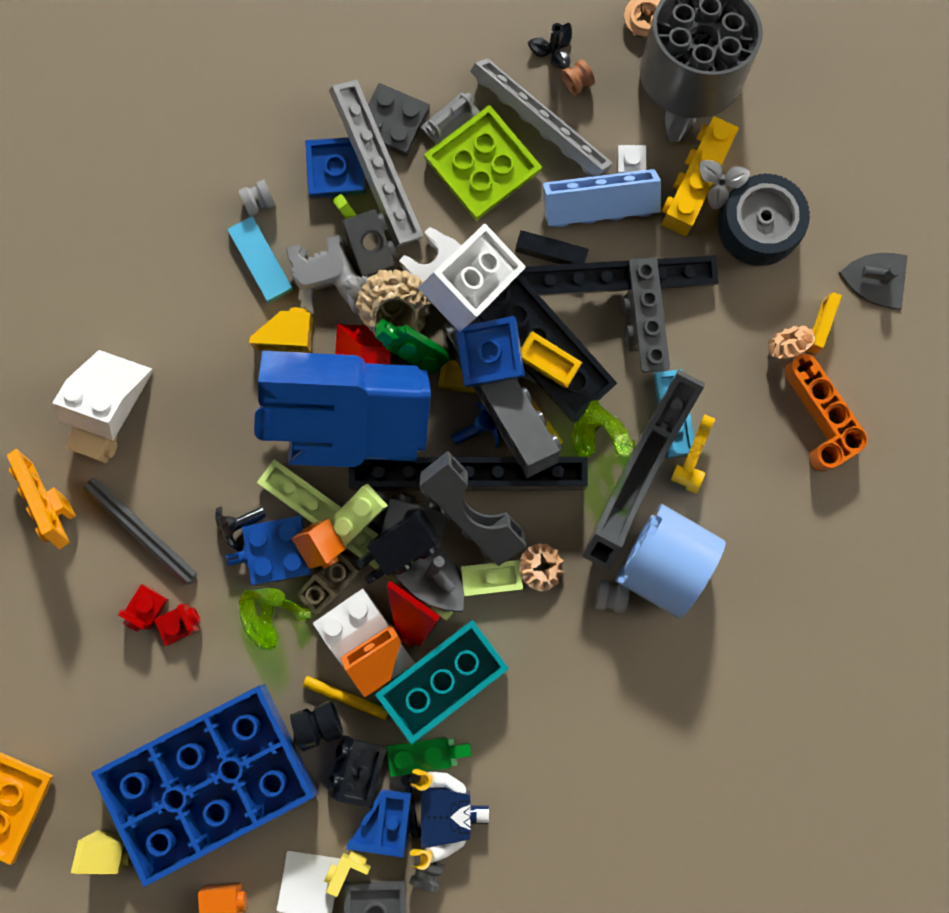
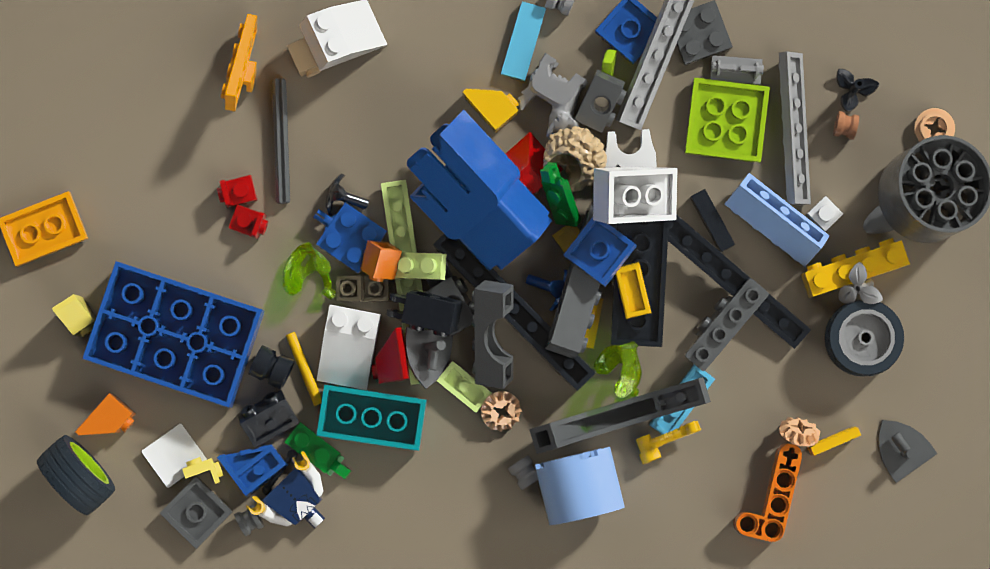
camera: 45 degrees right, 5 degrees up
orange slope [341,624,401,698] -> none

